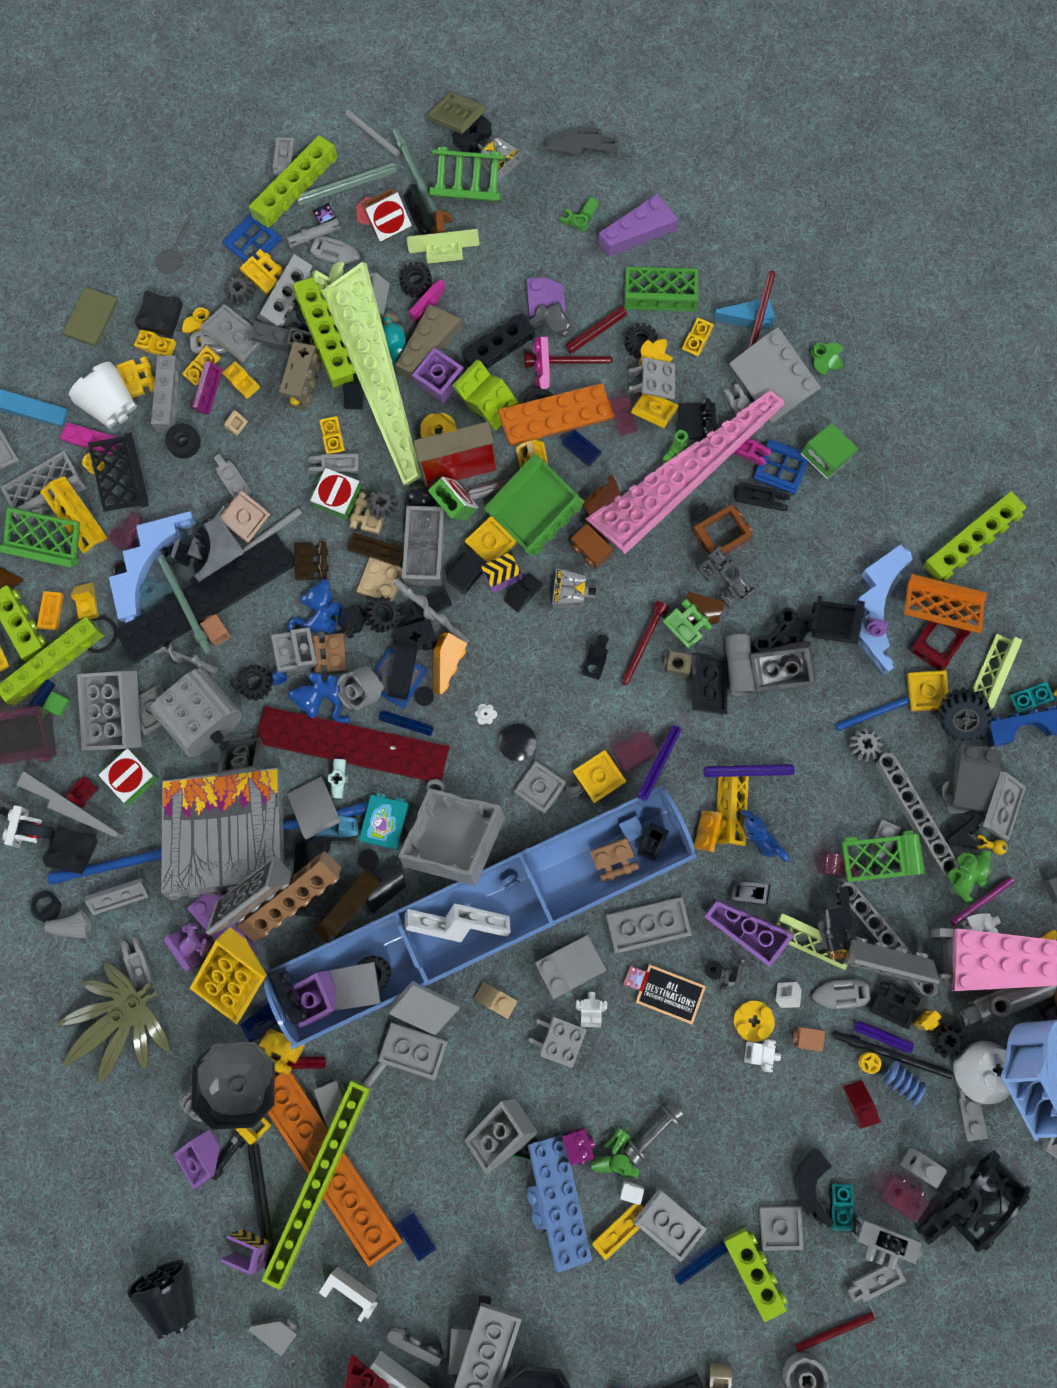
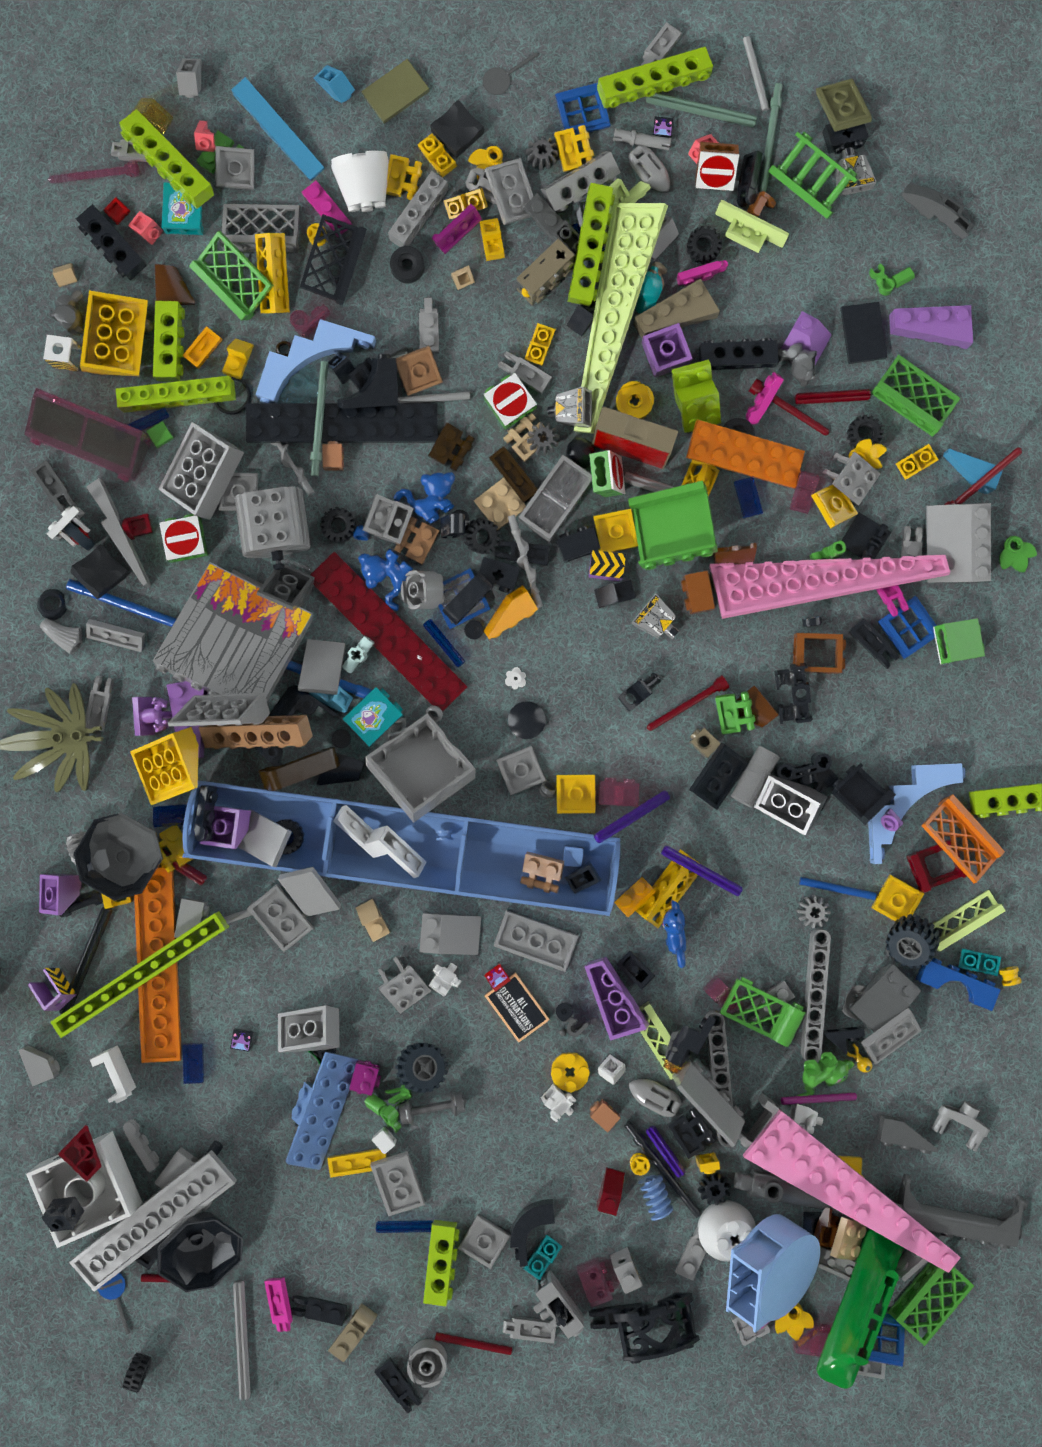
camera: 25 degrees right, 10 degrees up
none -> tile [230,1028,253,1052]
none -> dark azure slope [314,65,355,103]
none -> black wheel [395,1043,448,1093]
none -> light grey torso [547,387,592,427]
none -> black tile [840,302,887,364]

